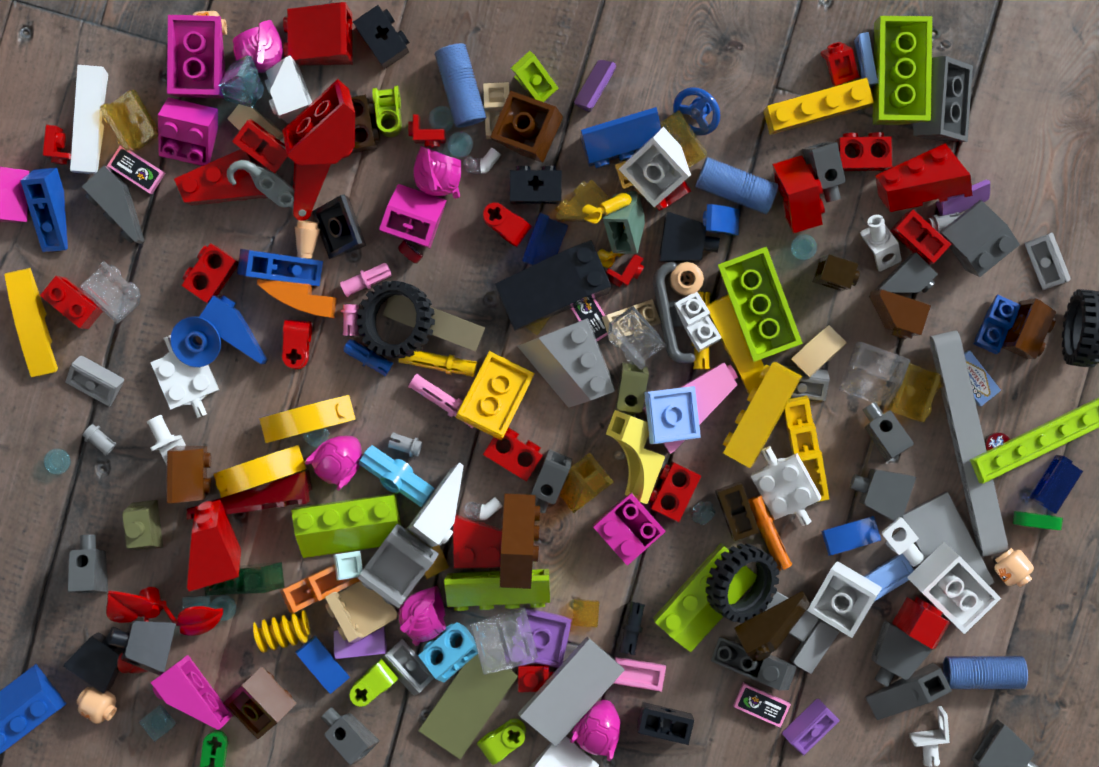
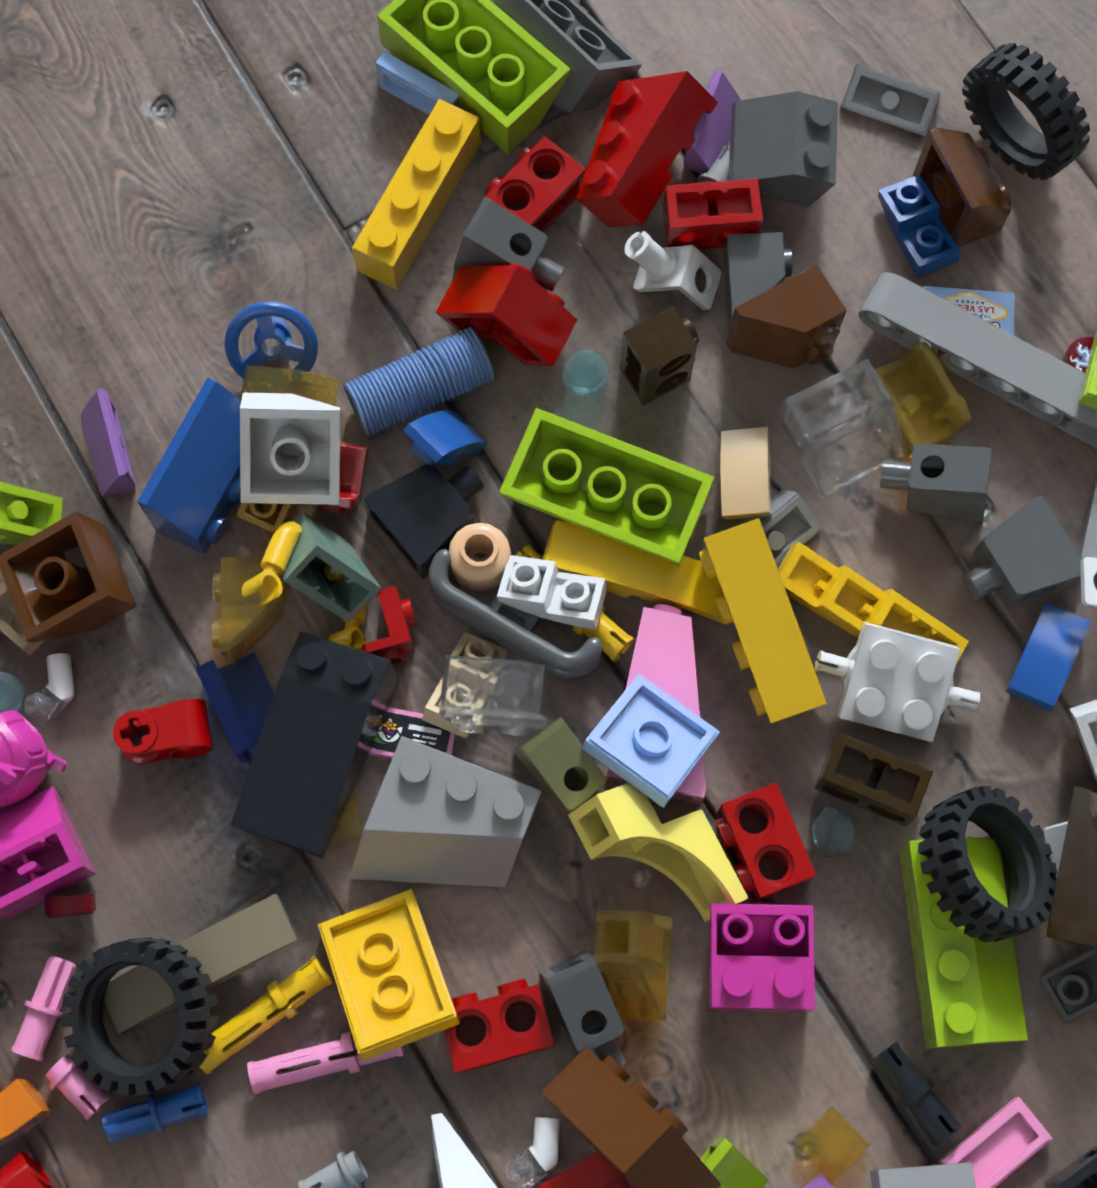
camera: 45 degrees left, 15 degrees down
black brick [510,166,562,204] -> none
orange pin [748,495,792,571] -> none
red bracket [821,42,859,86] -> none

